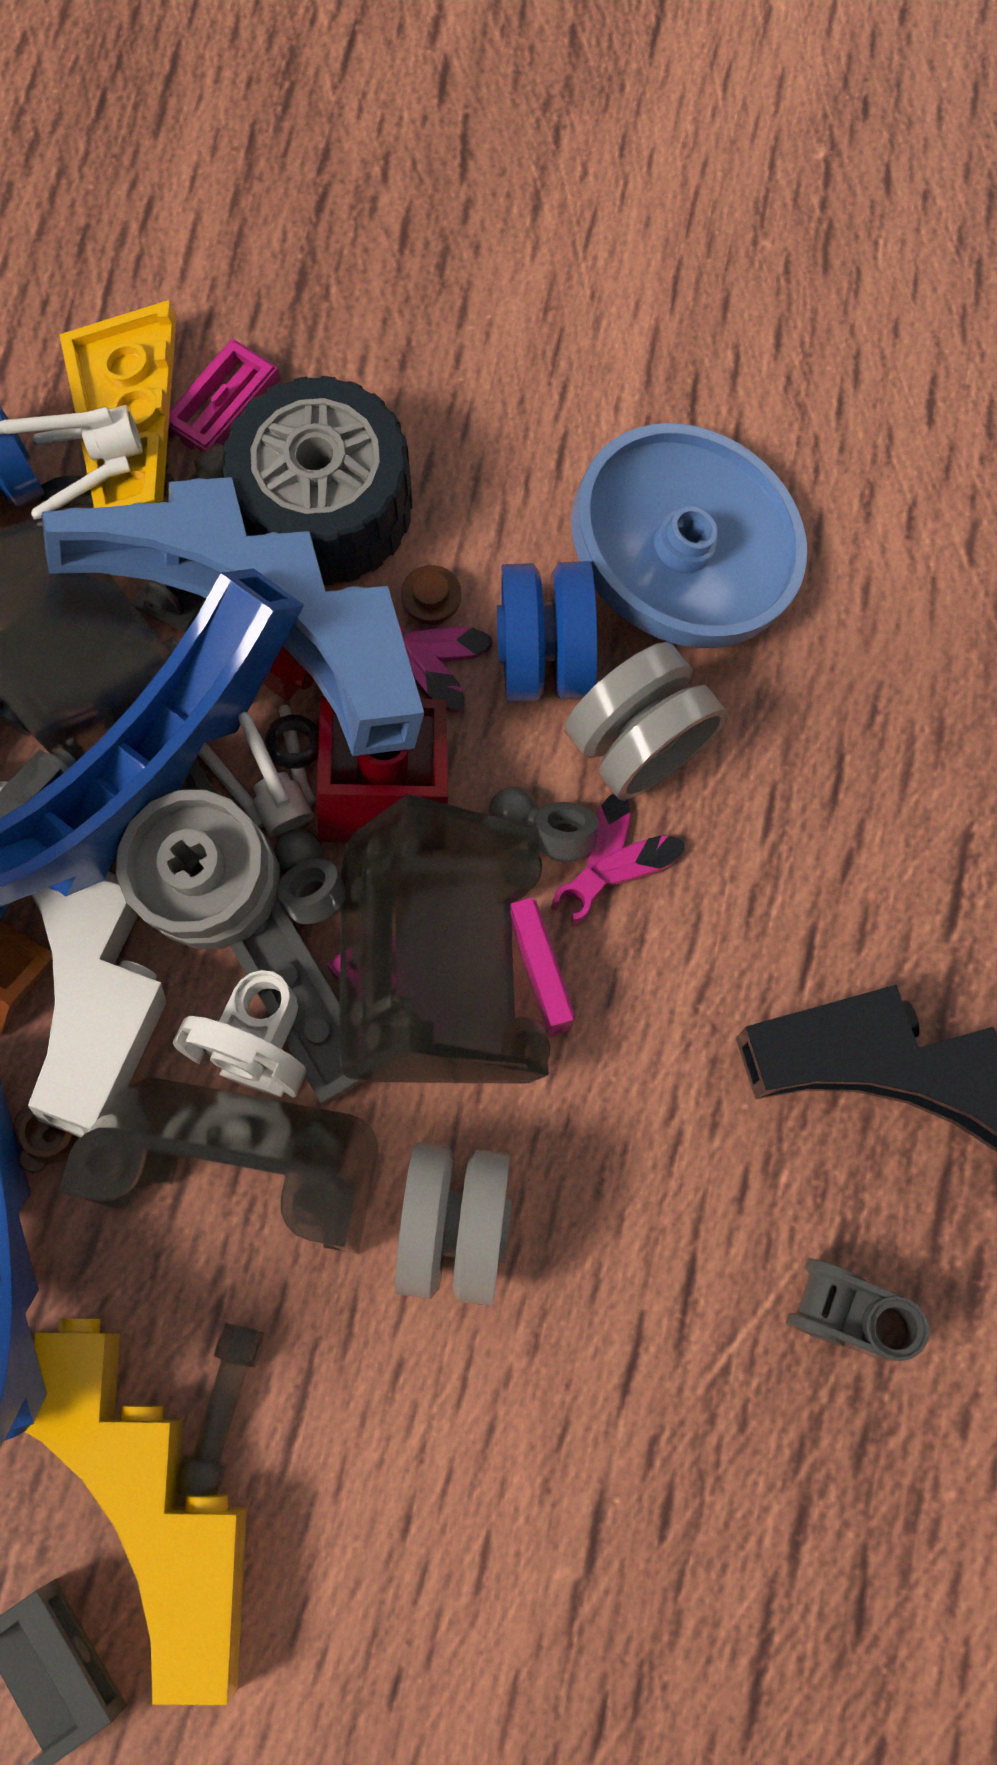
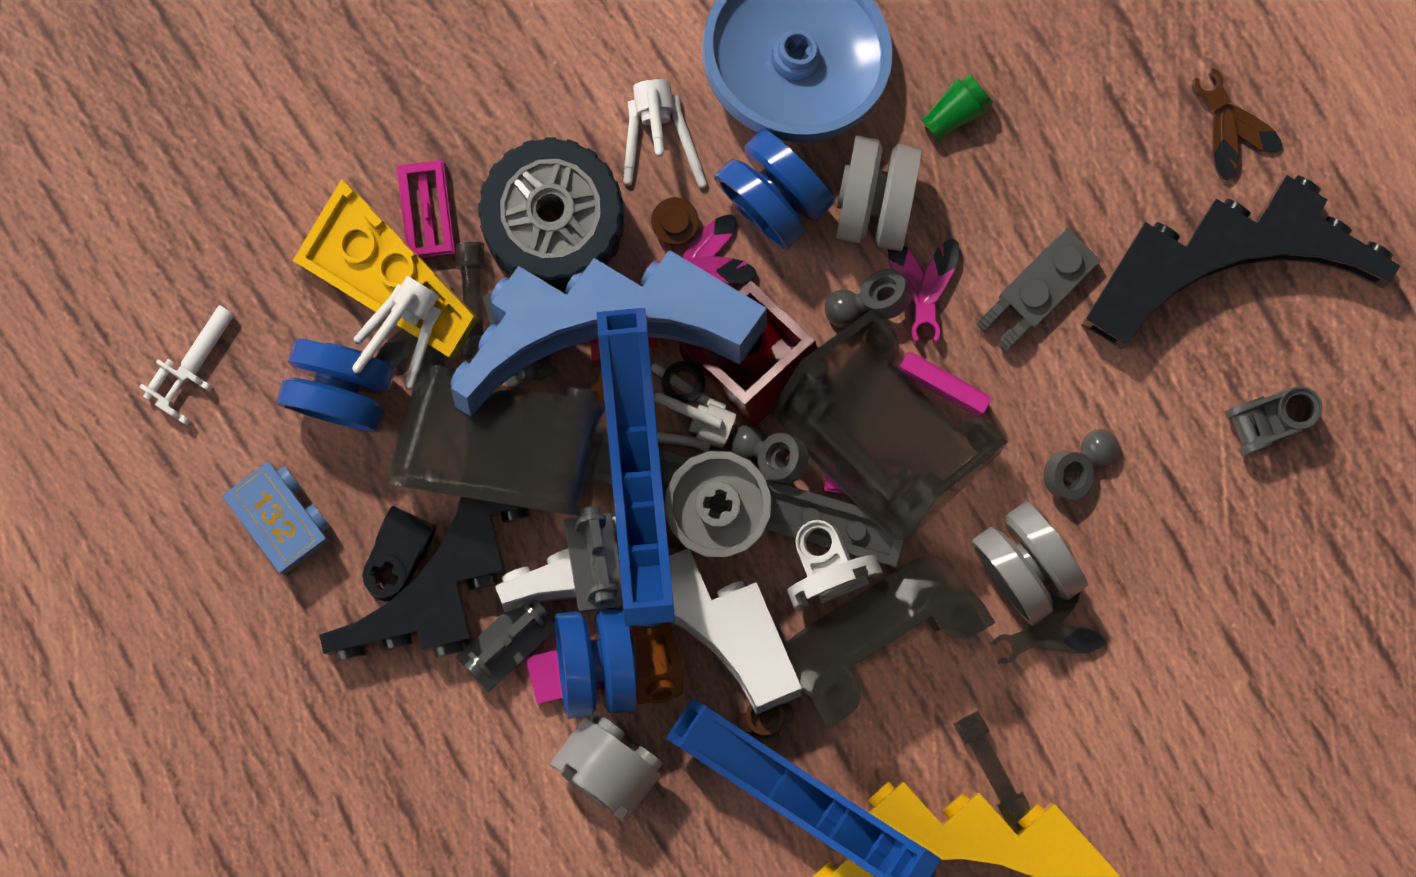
camera: 40 degrees left, 10 degrees up
none -> white plant [623,79,707,189]
none -> green cone [921,73,993,141]
none -> dark grey hinge [976,227,1101,352]
none -> clear smoke piece [990,592,1104,664]
none -> dark grey plate [1044,429,1120,500]

